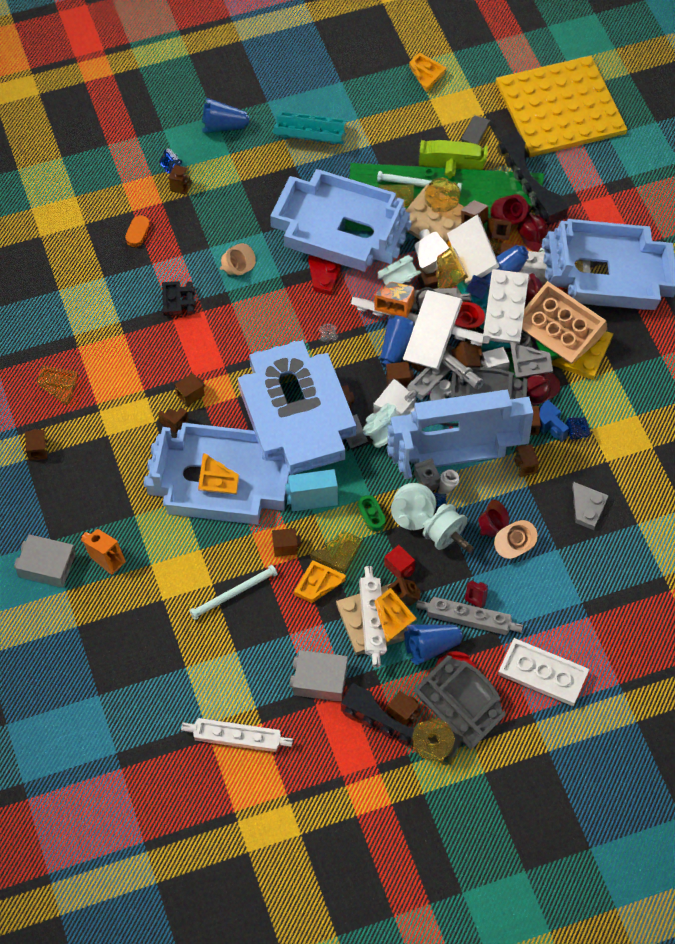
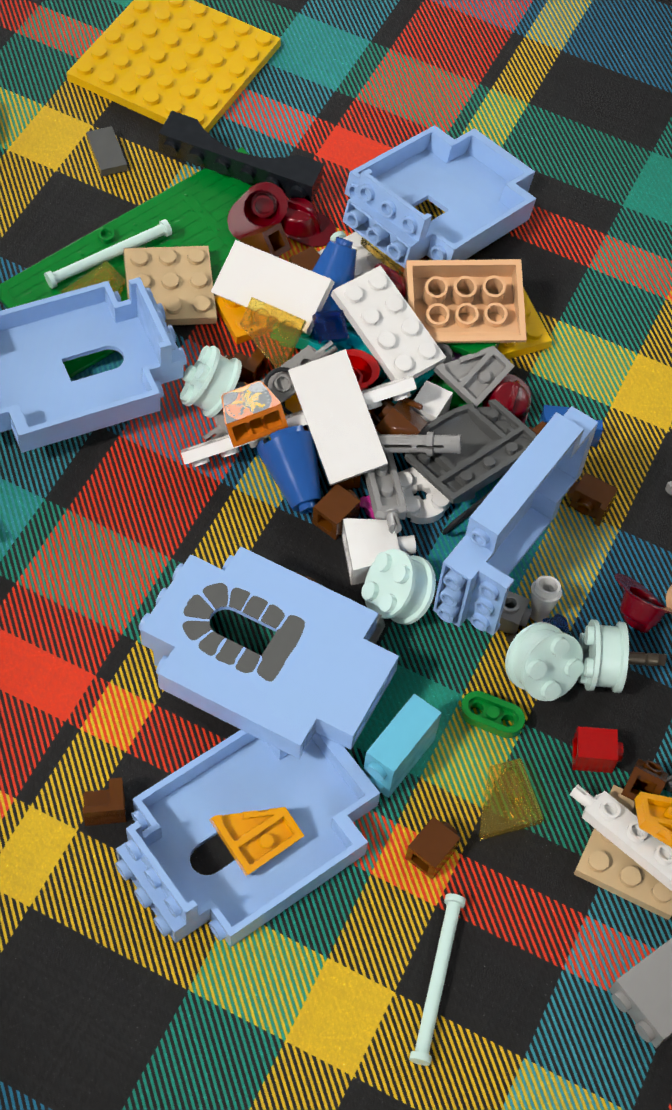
camera: 50 degrees left, 0 degrees up
orange torso [81,529,126,575] -> none
reddish brown brick [174,373,205,407] -> none
light orange wing [294,560,346,603] -> none
red wing [308,255,342,295] -> none
clear plate [319,324,338,342] -> none
white torso [415,229,456,274] -> none
lime piece [419,140,488,178] -> none
clear yellow plate [425,178,460,212] -> none
reddish brown brick [461,200,488,224] -> none
clear blue tile [566,418,590,440] -> none

